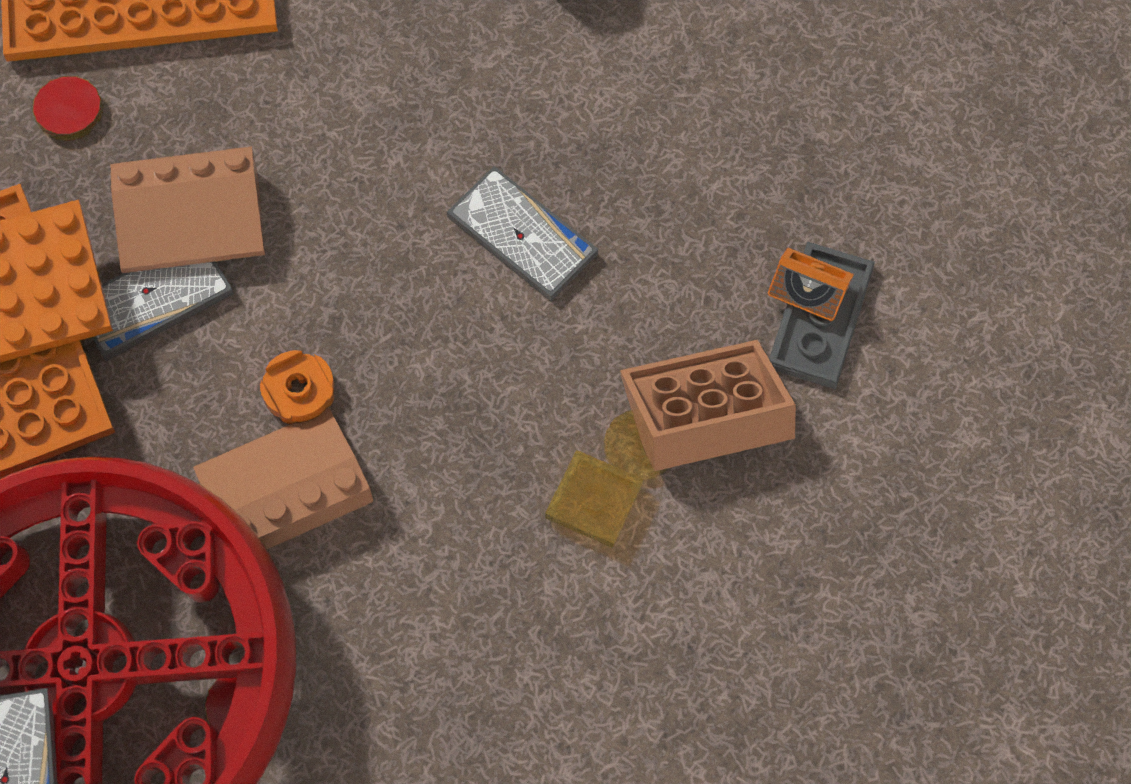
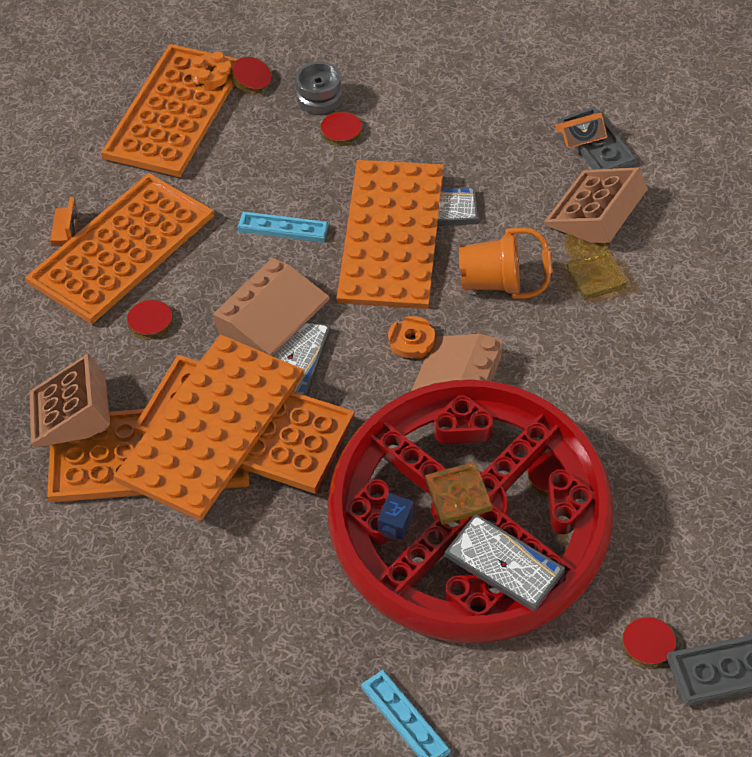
camera: 40 degrees left, 15 degrees down
none -> medium azure tile [237,212,329,243]
none -> red tile [320,112,362,146]
none -> orange plate [337,160,444,309]
none -> clear yellow plate [425,461,492,525]
none -> orange piece [459,227,553,299]

